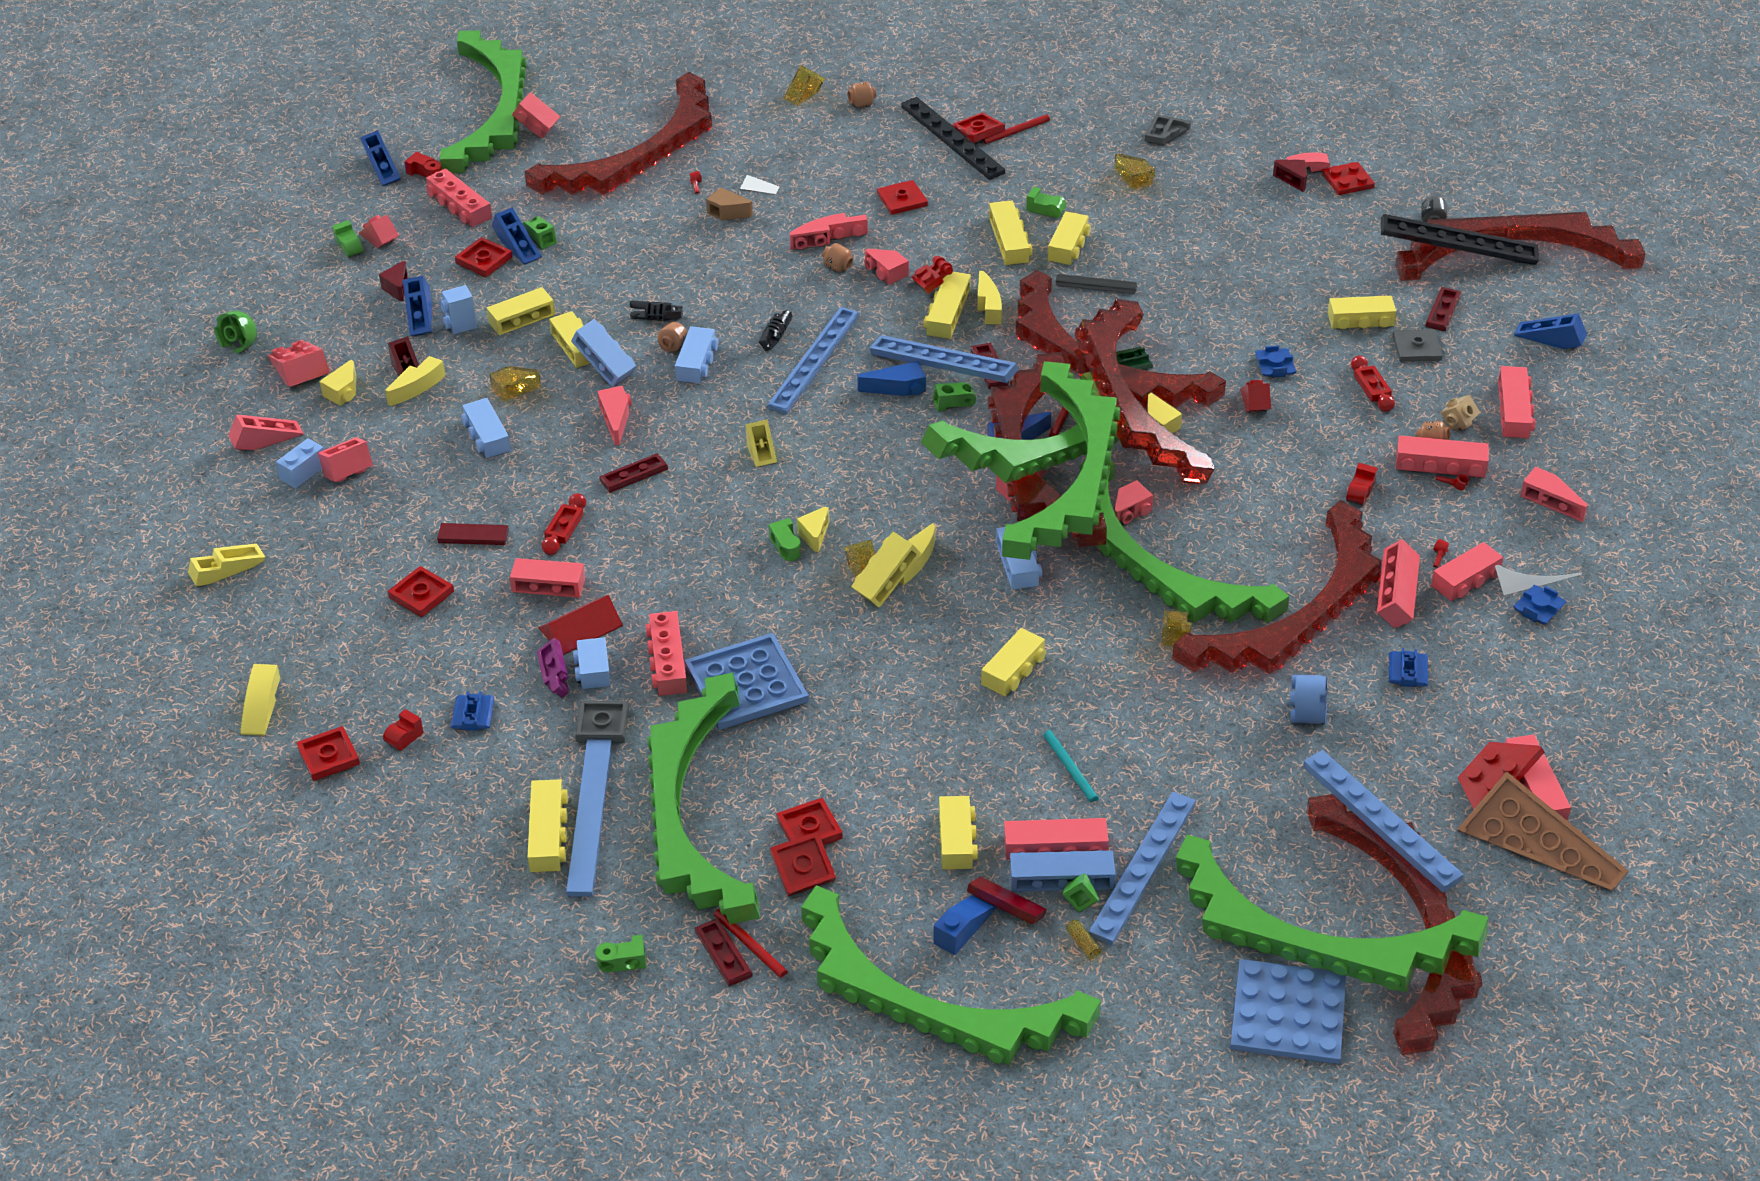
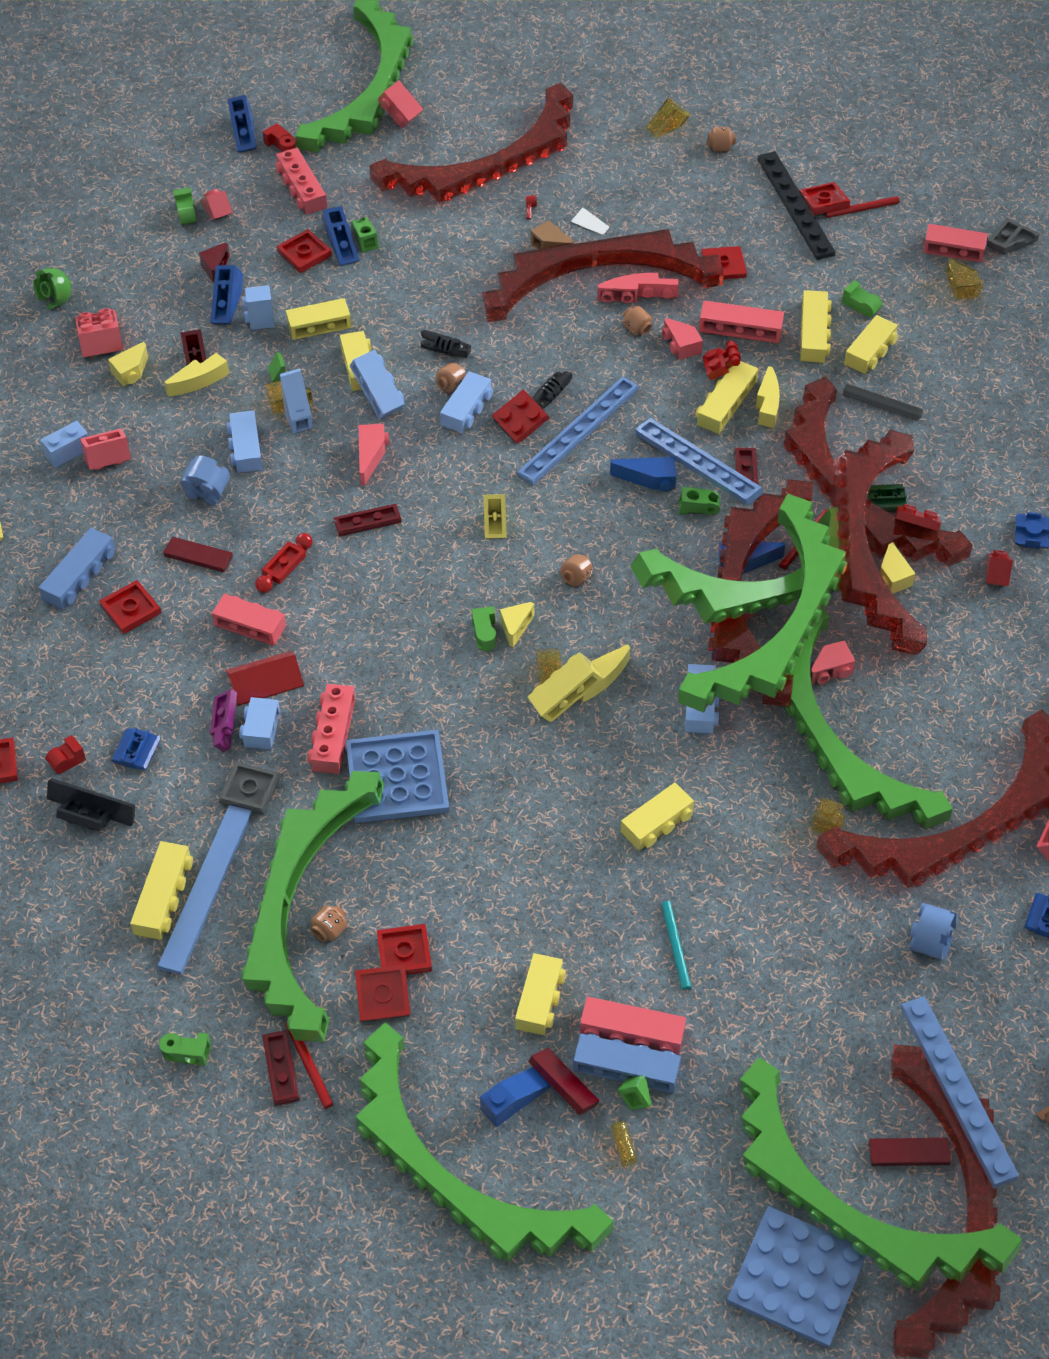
camera: 15 degrees right, 10 degrees up
coral slope [228,414,303,450] -> none
medium blue plate [1089,791,1196,946] -> none
none -> medium blue brick [38,528,115,610]
none -> black bracket [47,778,135,831]
none -> medium blue brick [180,456,230,505]
none -> bright green slope [268,352,286,382]
none -> light blue slope [280,369,313,433]
none -> nougat head [310,905,347,942]
none -> clear red arch [482,229,724,322]
none -> red plate [491,389,550,444]
none -> nougat head [560,554,593,587]
none -> coral brick [699,301,784,343]
none -> dark red tile [868,1137,951,1166]
none -> red plate [896,503,941,531]
none -> coral brick [923,224,988,263]

